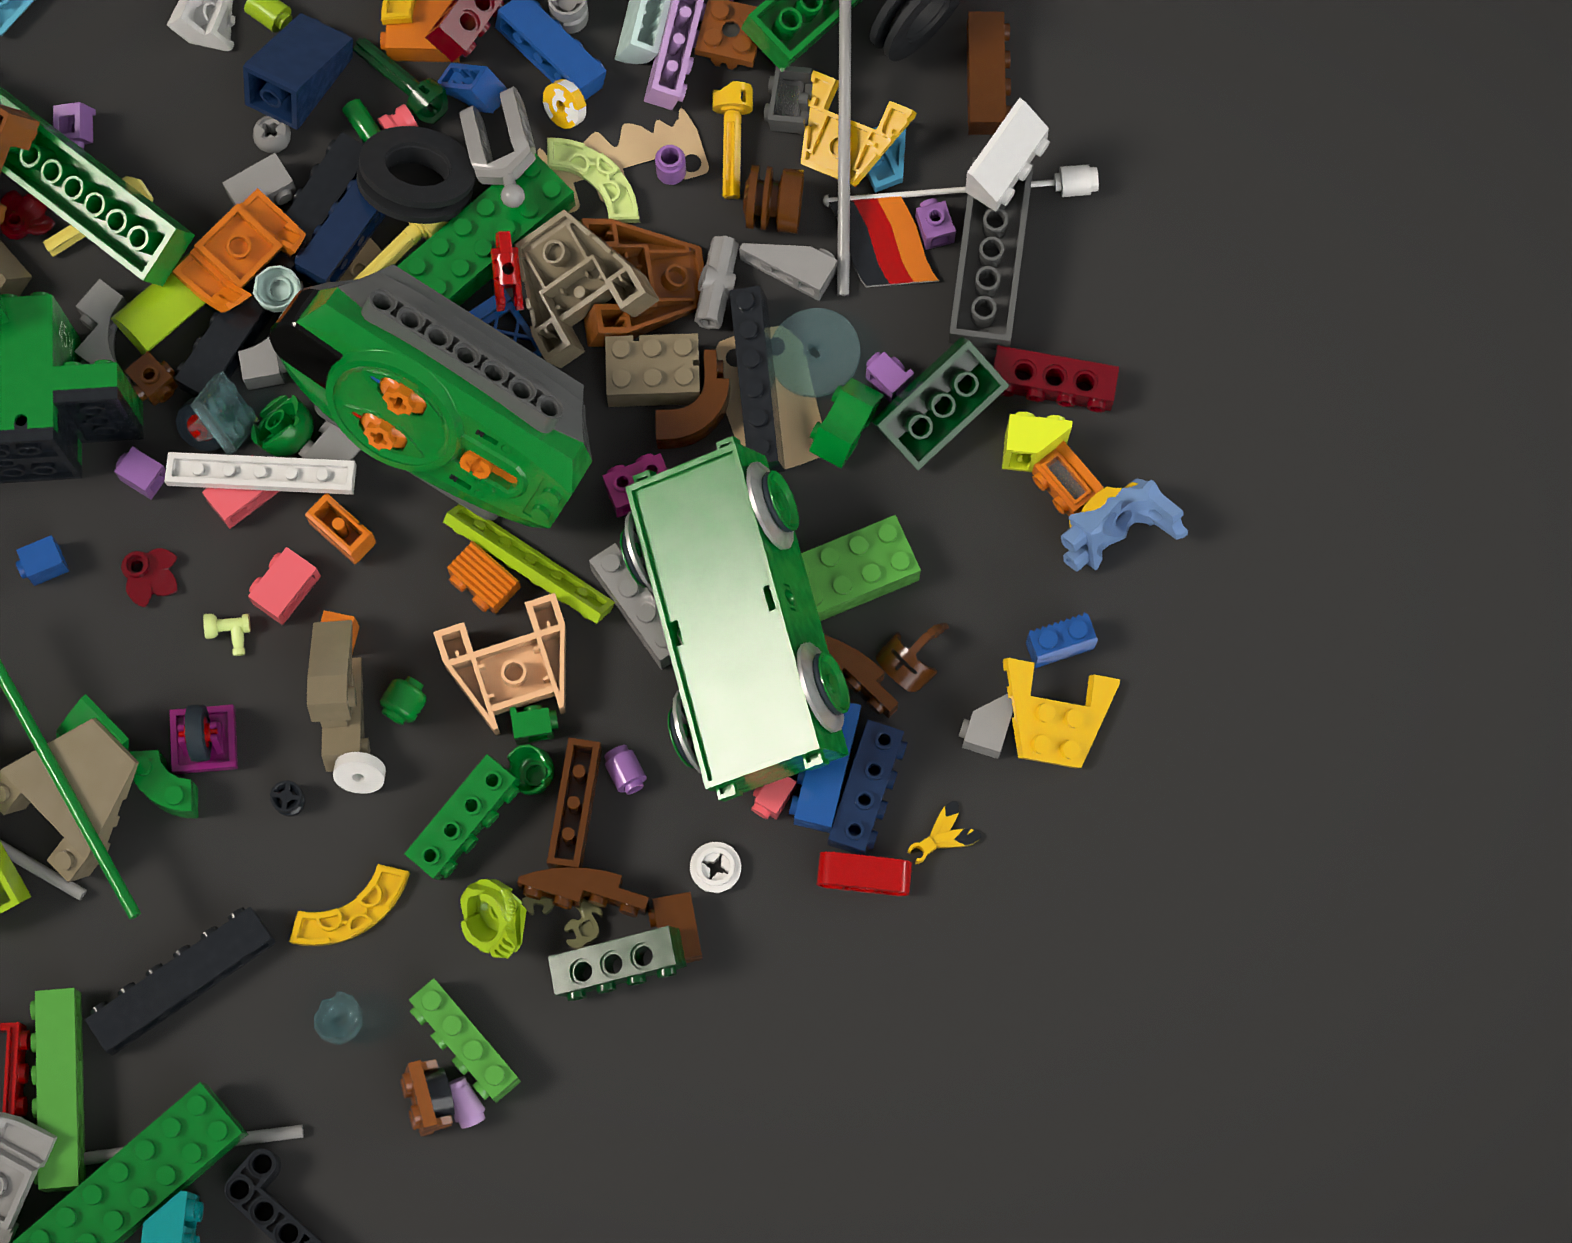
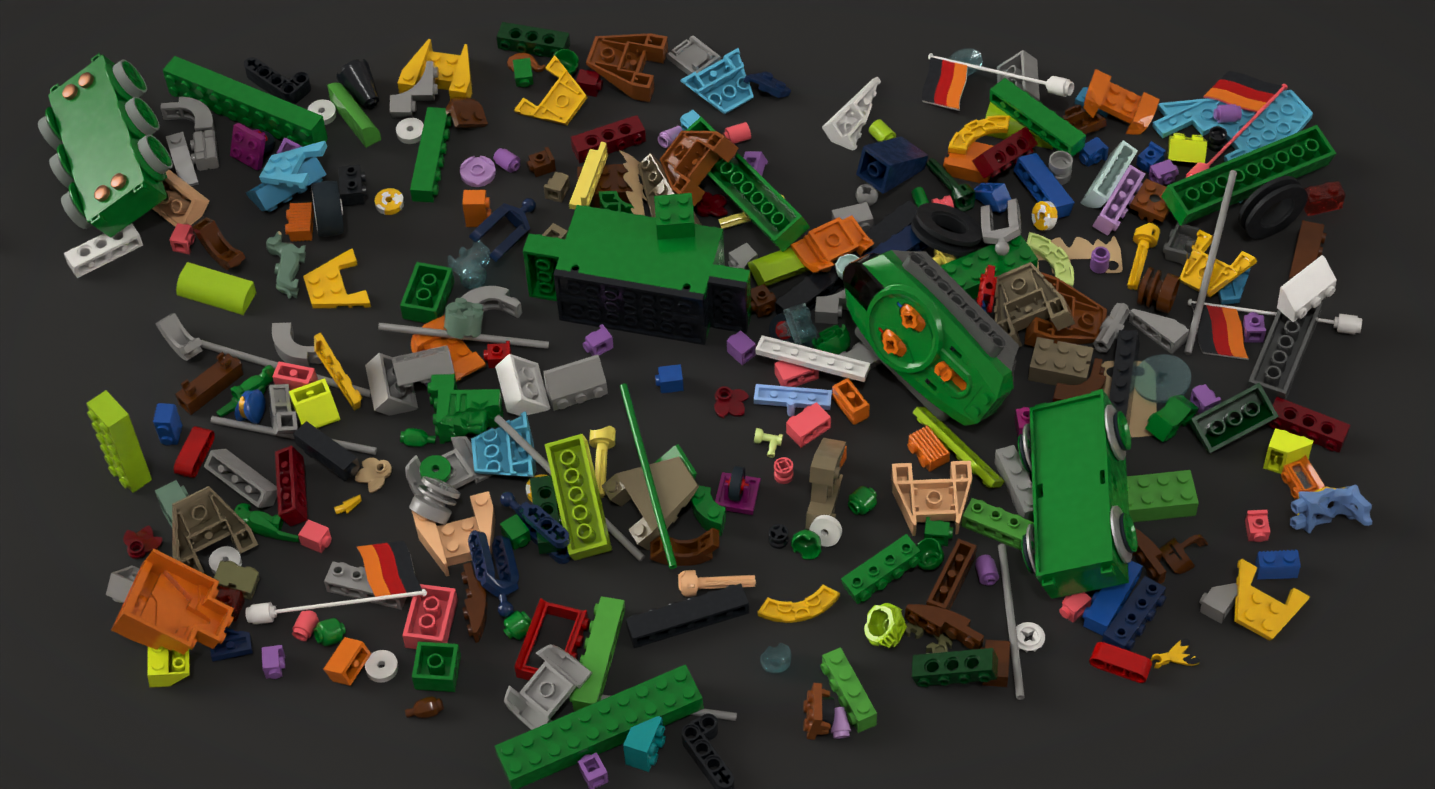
camera: 20 degrees right, 20 degrees down
none -> reddish brown arch [650,528,720,566]
none -> light nougat piece [678,570,756,597]
none -> coral brick [723,122,751,144]
none -> light blue plate [754,384,832,417]
none -> coral wheel [774,457,794,484]
none -> green hair [791,530,822,560]
none -> bright green brick [962,498,1034,551]
none -> light grey piece [998,544,1025,700]
none -> coral brick [1245,510,1270,542]

